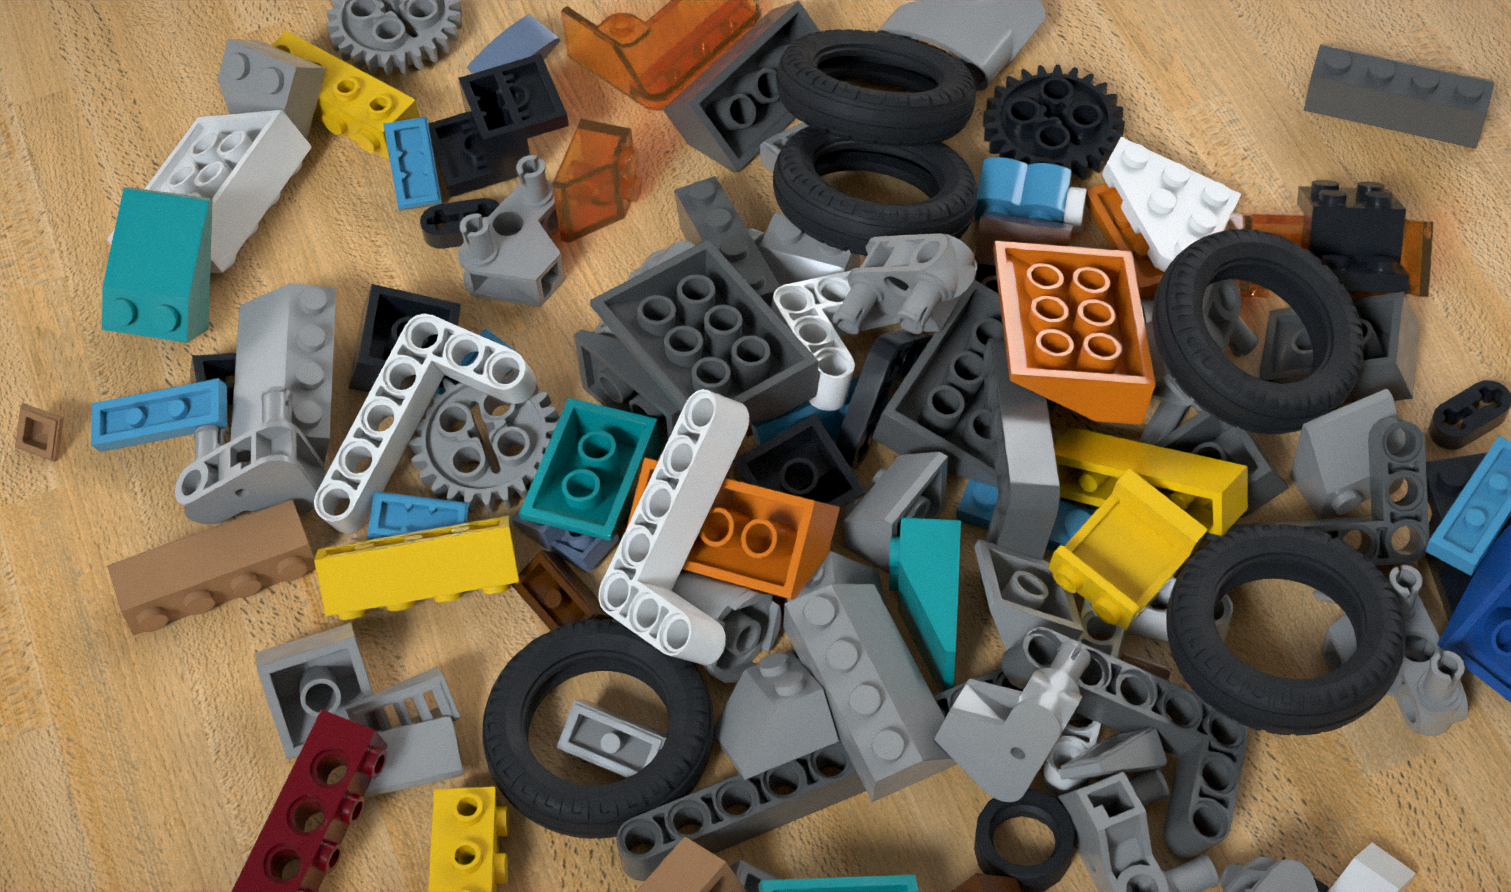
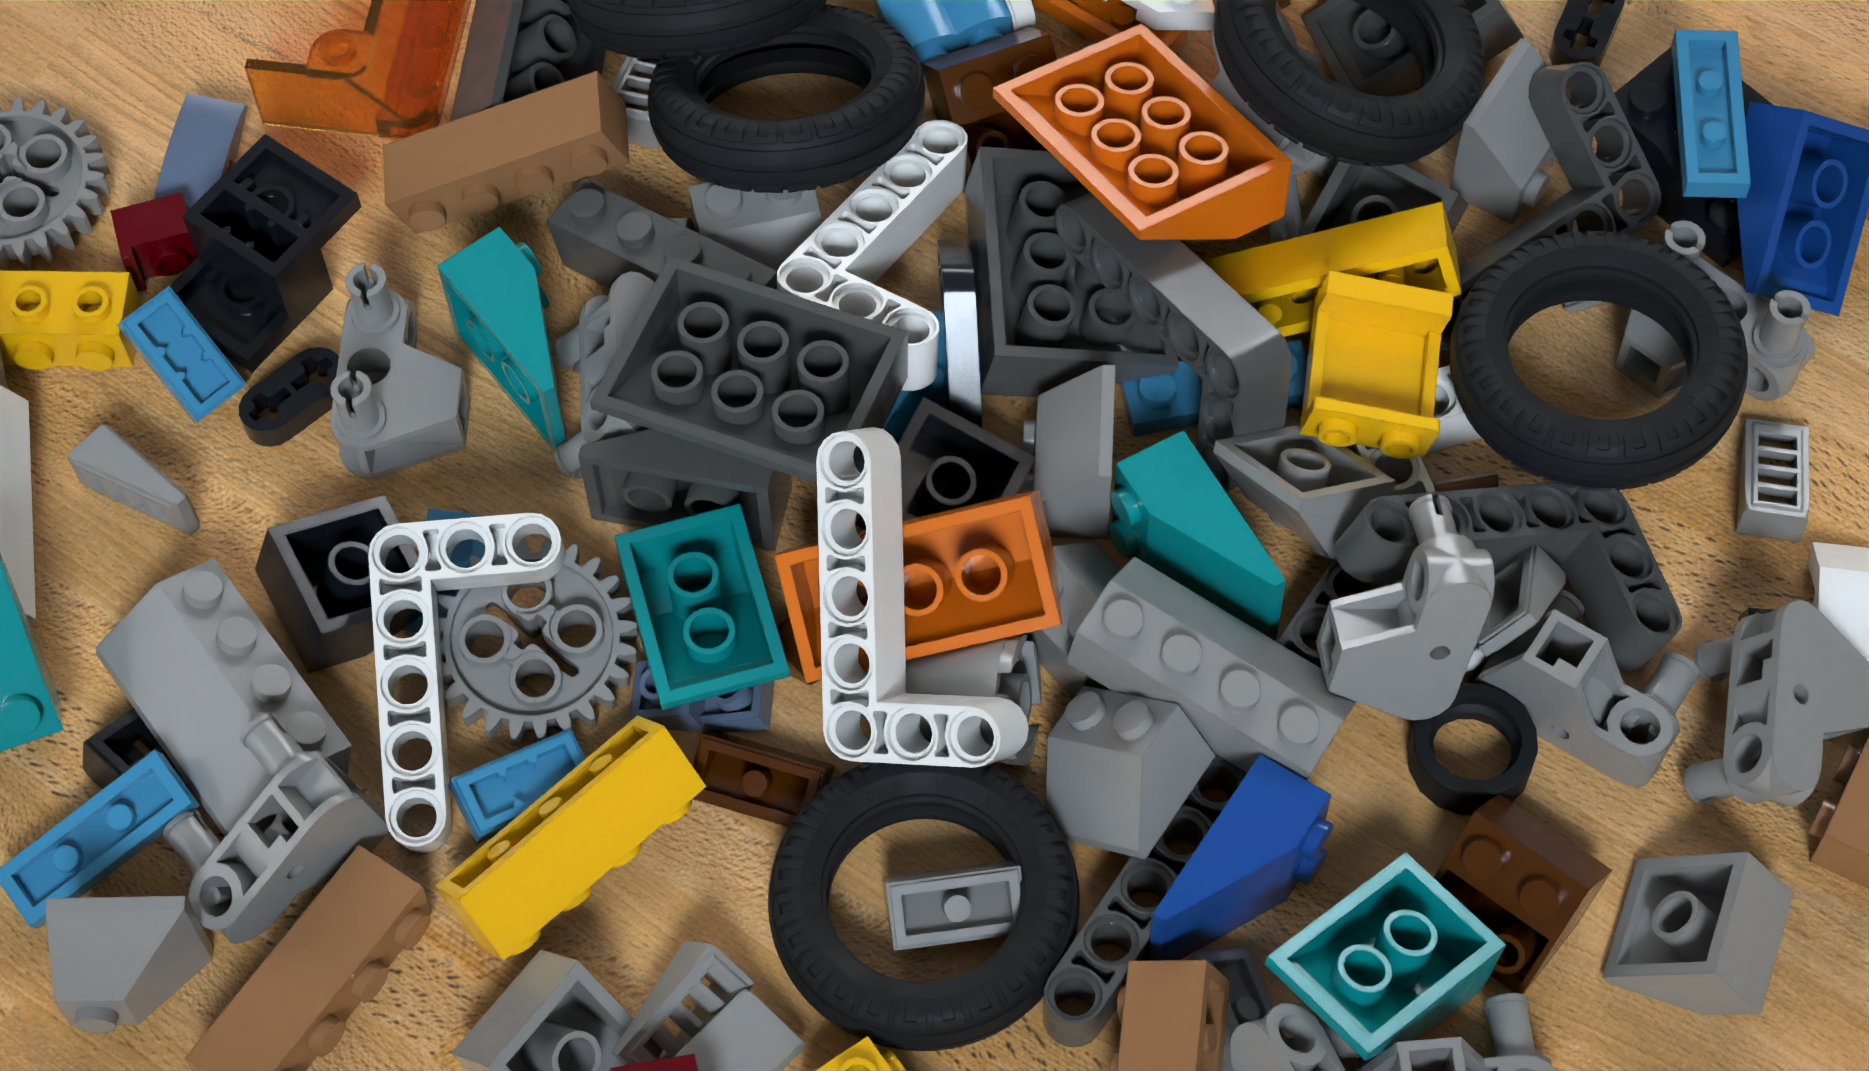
camera: 35 degrees left, 5 degrees up
clear orange slope [552,118,642,243] -> none
light grey piece [832,233,975,334] -> none
none -> light grey slope [45,896,214,1033]
none -> light grey slope [68,424,200,535]
none -> dark red brick [110,192,197,292]
none -> medium nougat brick [383,71,630,234]
none -> teal slope [437,227,567,452]
none -> blue slope [1148,754,1333,961]
none -> light grey slope [1735,418,1809,542]

